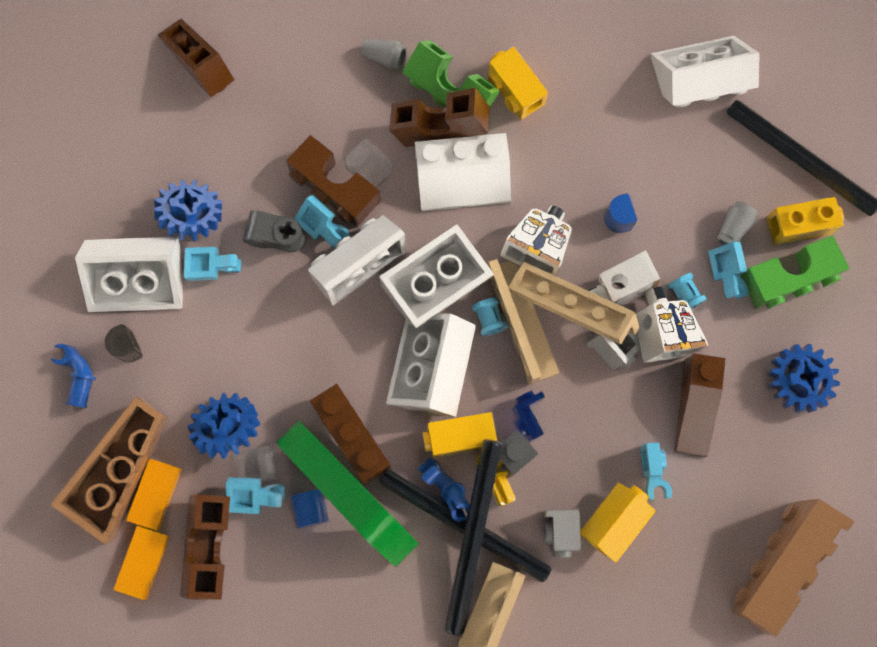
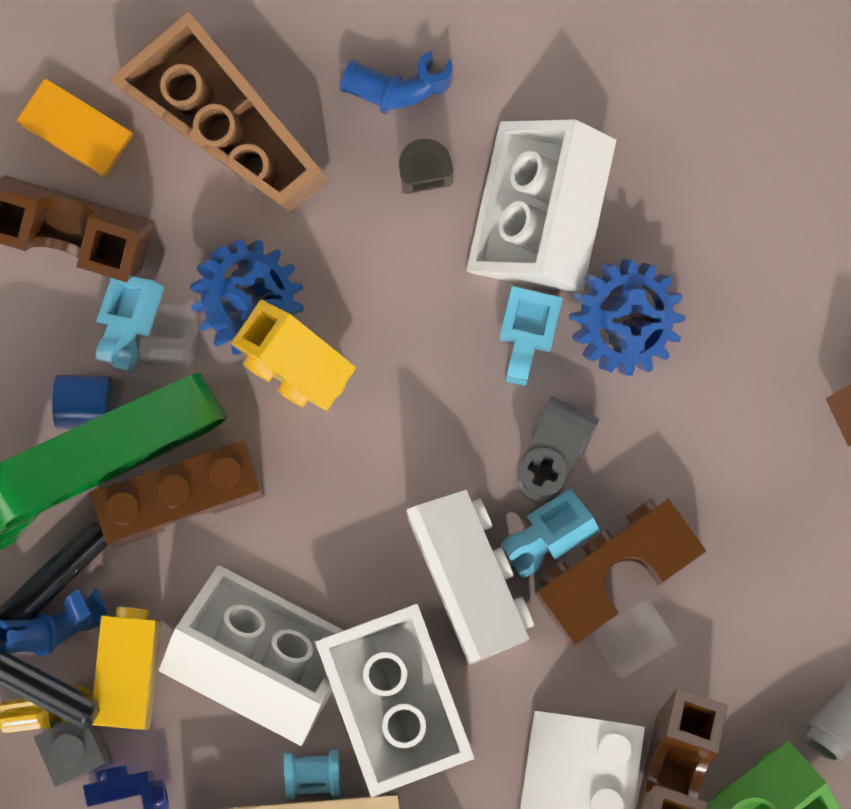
camera: 110 degrees right, 5 degrees up
light orange tile [126,458,182,531] -> none
none -> yellow brick [231,300,356,411]

